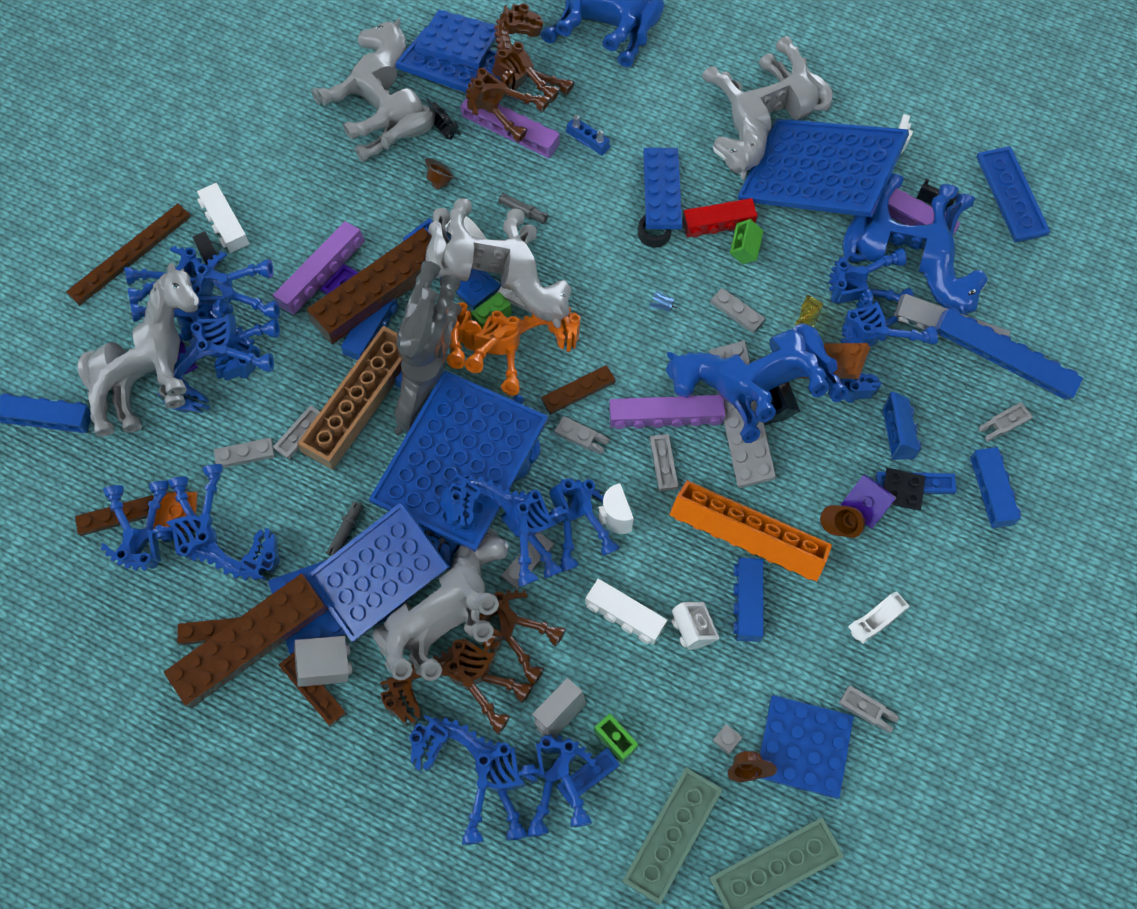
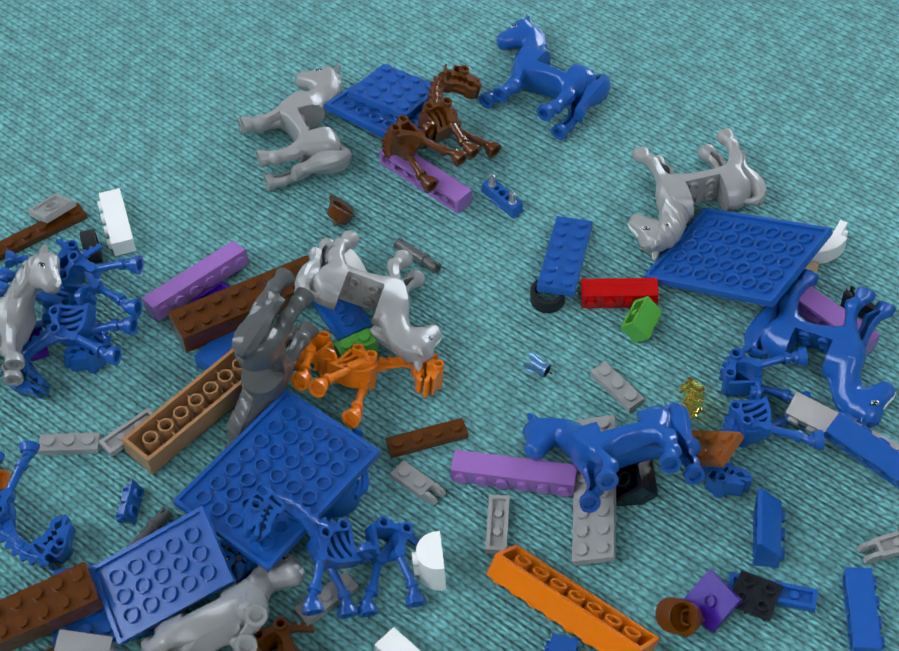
camera: 15 degrees right, 15 degrees down
black hinge [427,99,461,140] -> none
none -> light grey tile [28,193,77,224]
none -> blue hinge [116,479,144,525]

